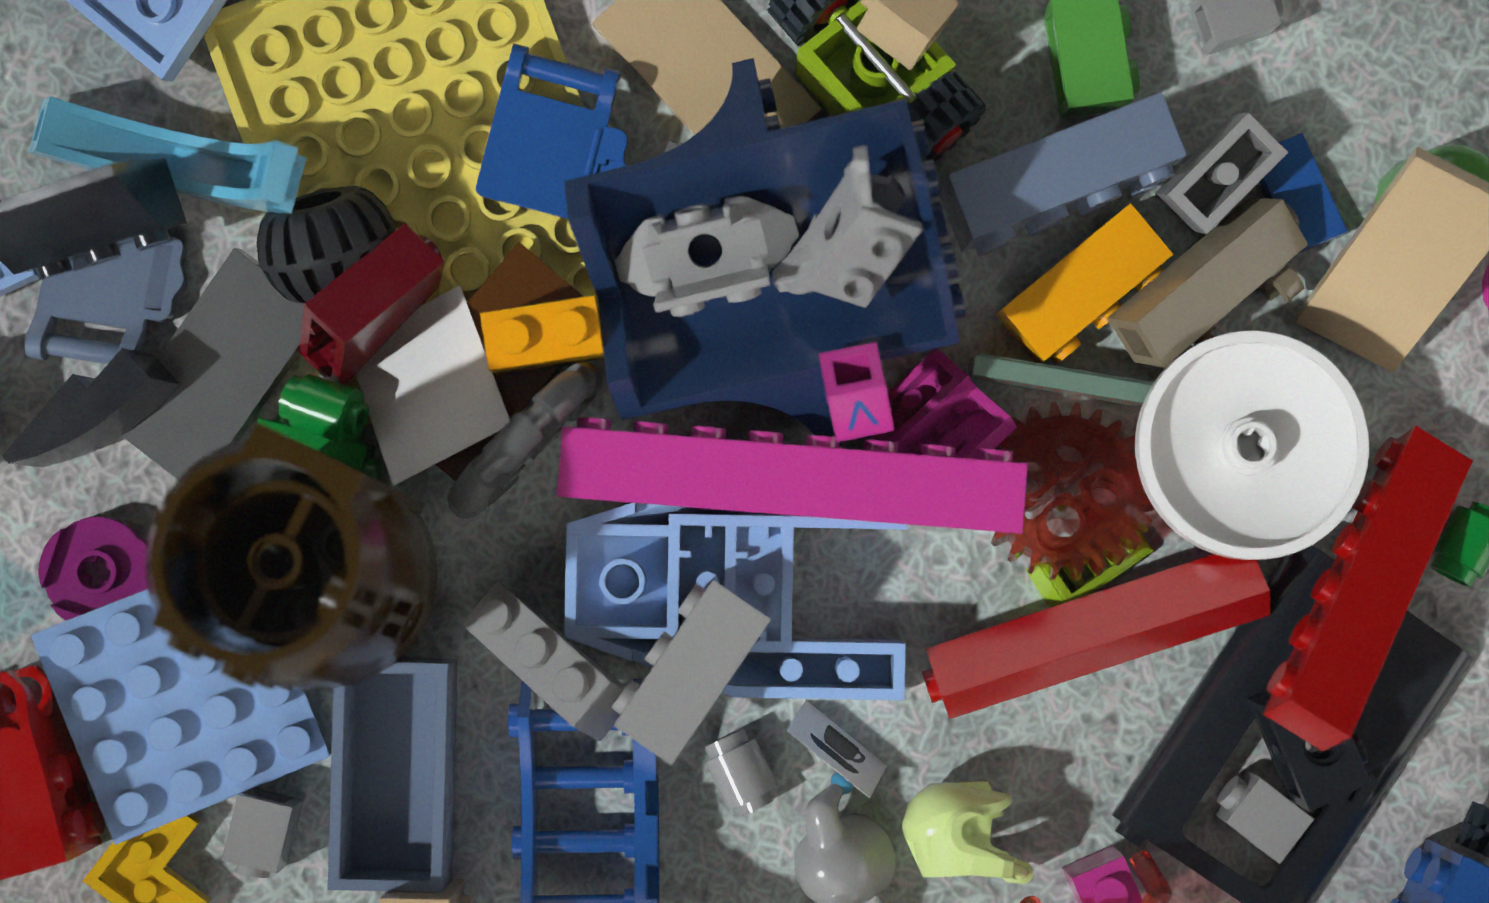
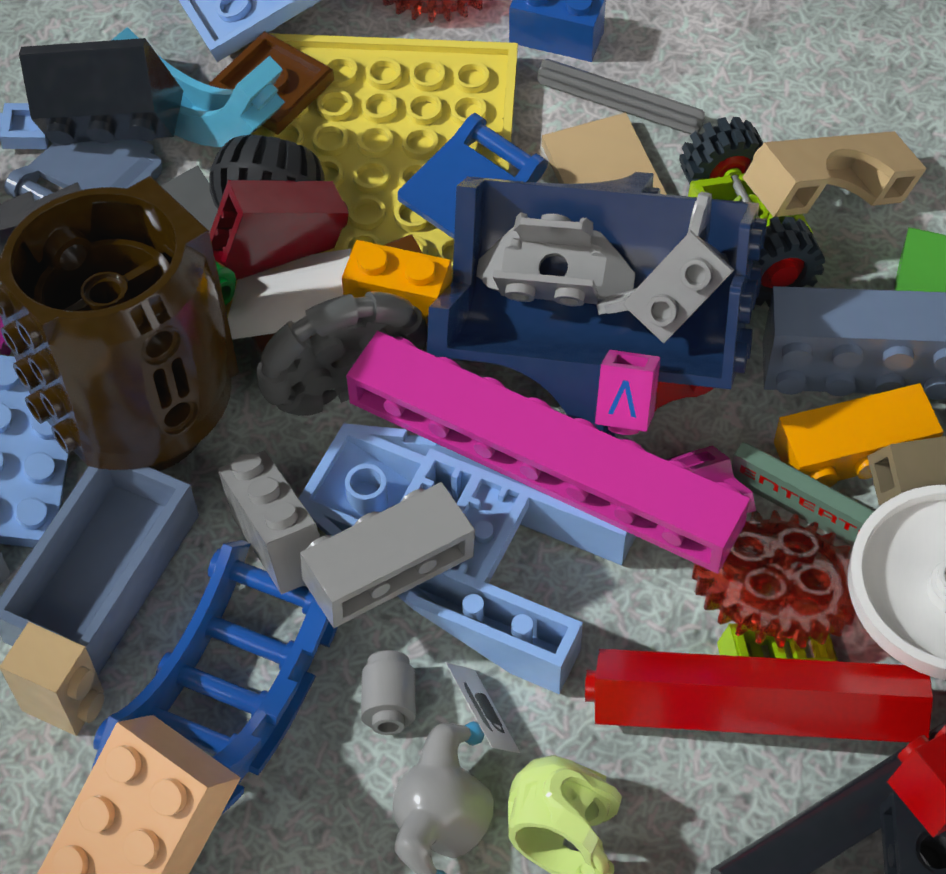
camera: 30 degrees right, 30 degrees down
none -> reddish brown tile [208,31,334,135]

